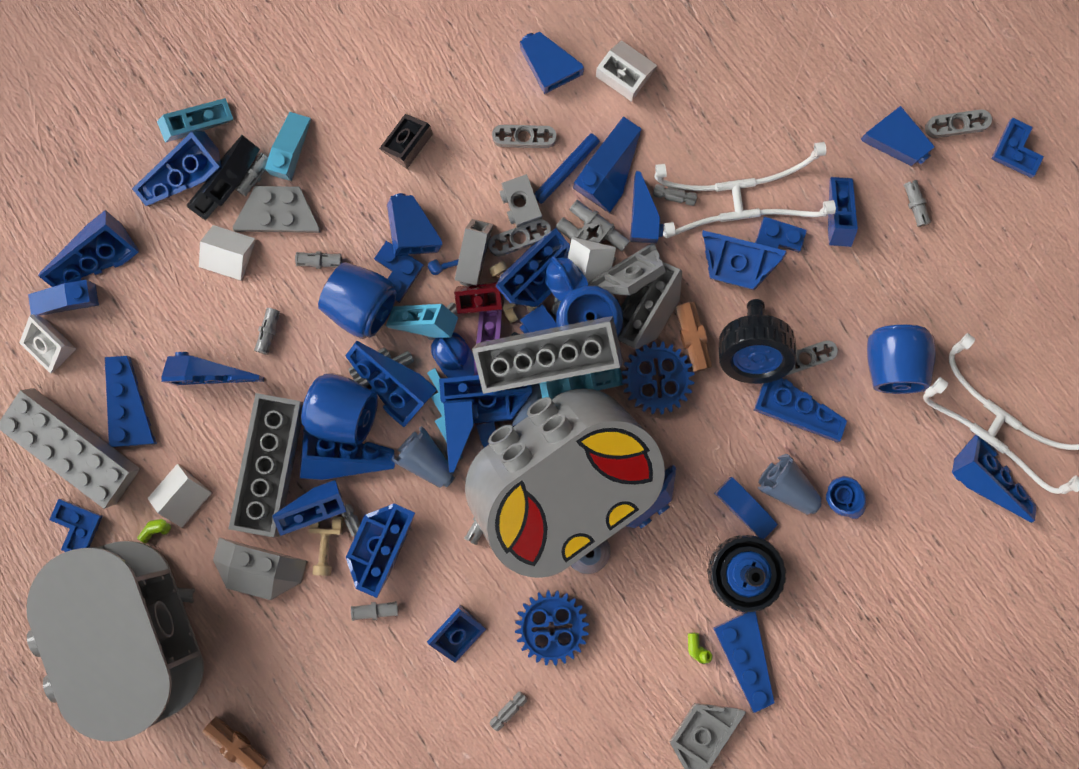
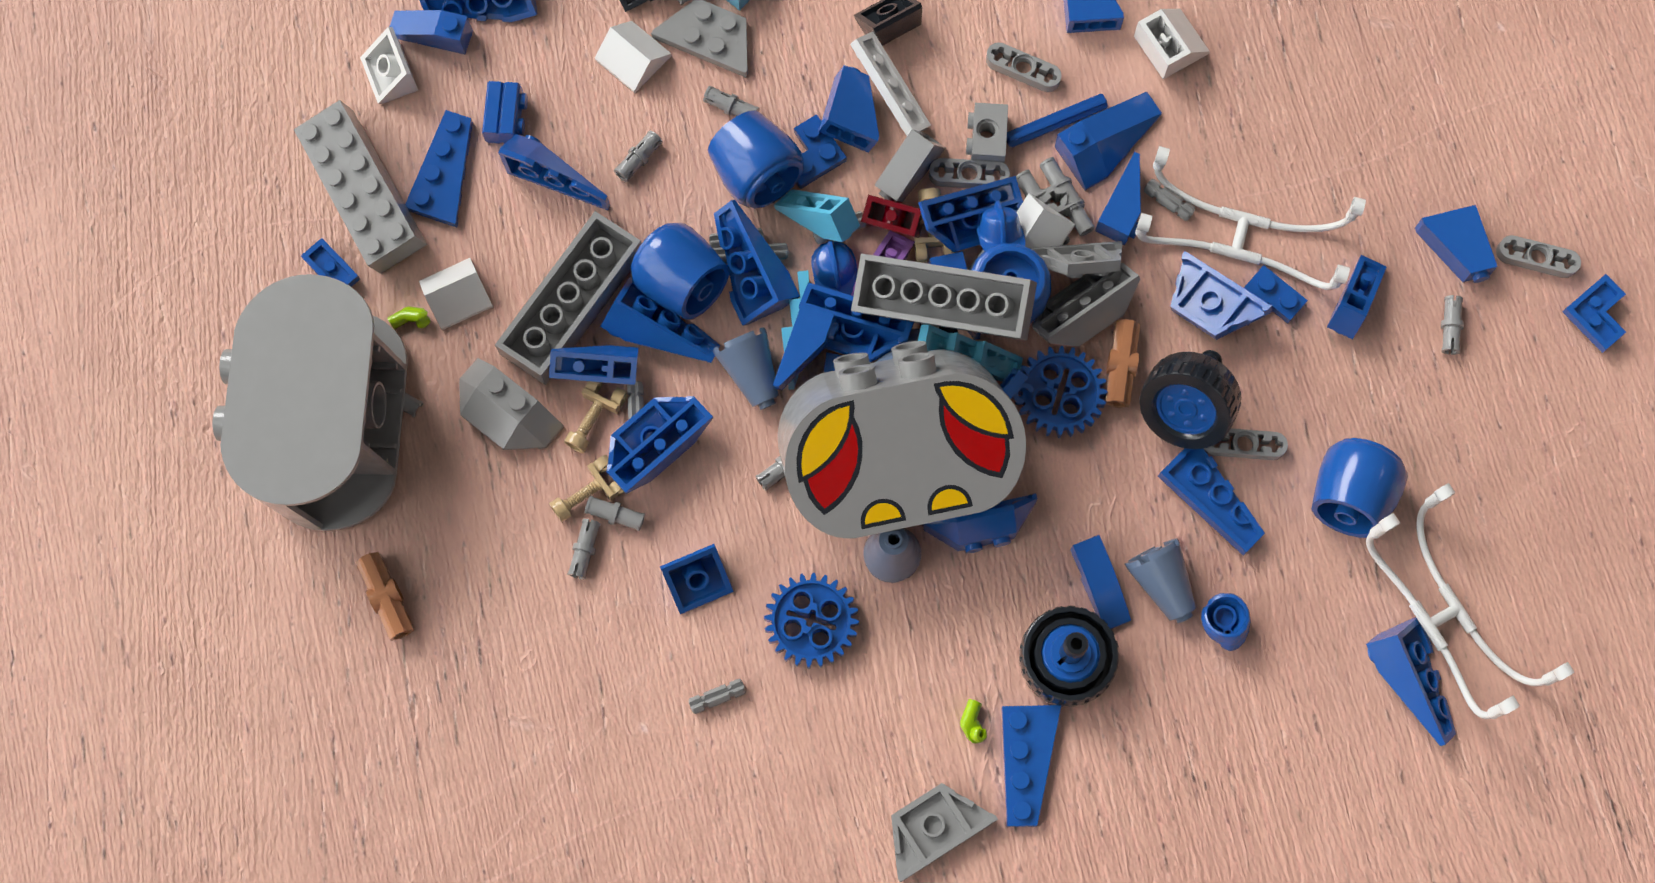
camera: 25 degrees right, 10 degrees down
blue hand [427,259,459,275] -> none
none -> blue brick [482,81,528,144]
none -> tan bar [549,455,624,522]
none -> light grey pin [567,519,601,580]
none -> white plate [850,32,931,136]
none -> blue tile [1000,368,1034,404]

